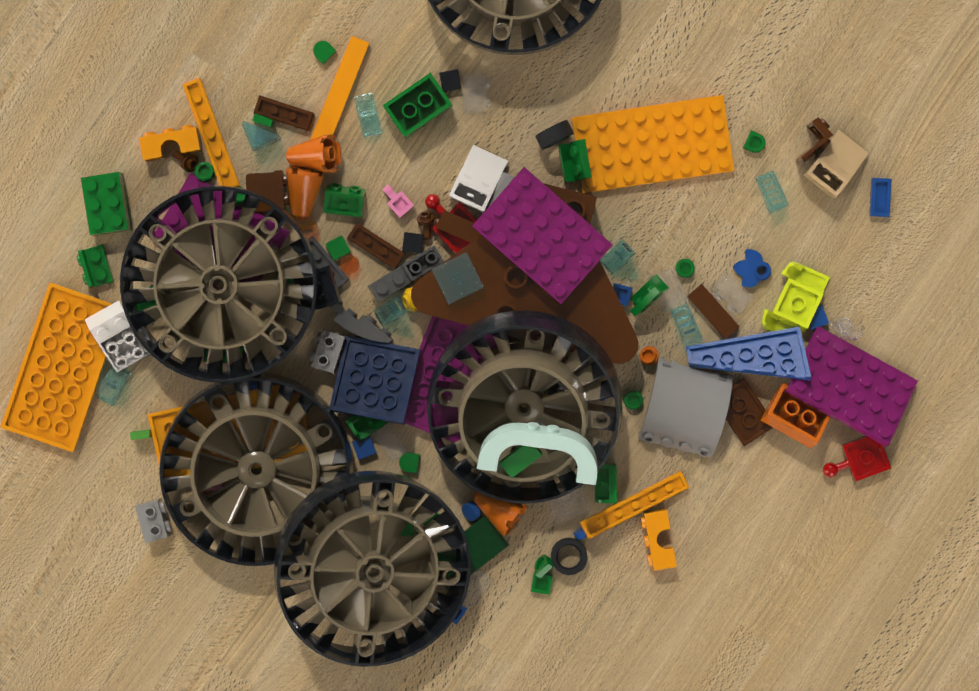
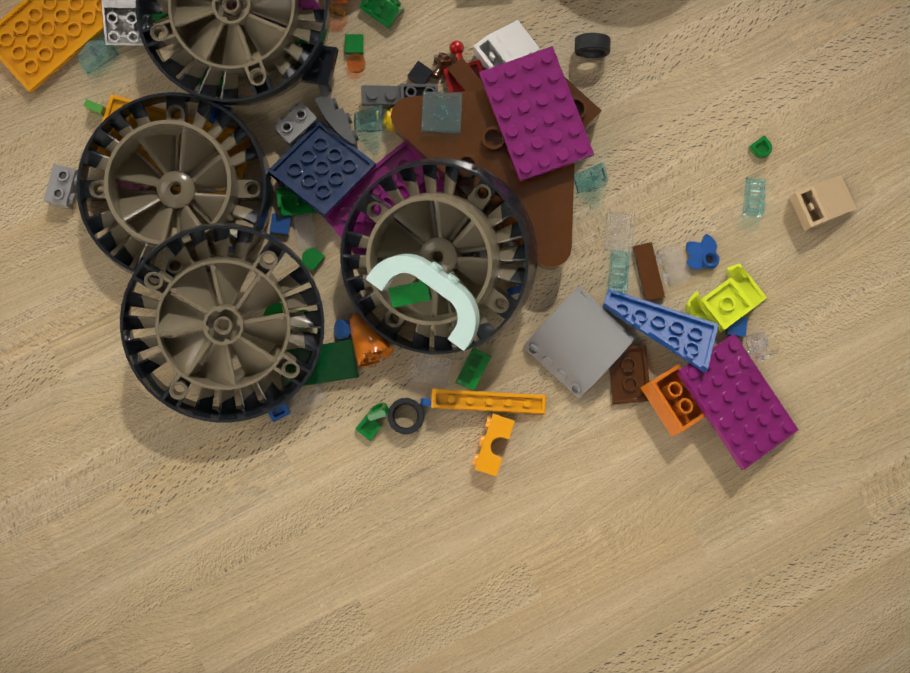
camera: 25 degrees right, 5 degrees down
dark grey tile [304,235,350,289] -> none
reddish brown tile [347,223,405,269] -> none
bright pink plate [382,185,414,218] -> none
green bracket [558,139,592,183] -> none
light orange plate [571,95,734,194] -> none
blue plate [613,283,632,306] -> none
green tile [624,390,643,410] -> none
green bracket [630,274,669,317] -> none
orange plate [640,346,659,366] -> none
green tile [675,259,695,278] -> none
reddish brown bracket [796,117,833,162] -> none
red plate [823,436,891,482] -> none
blue tile [869,178,892,217] -> none

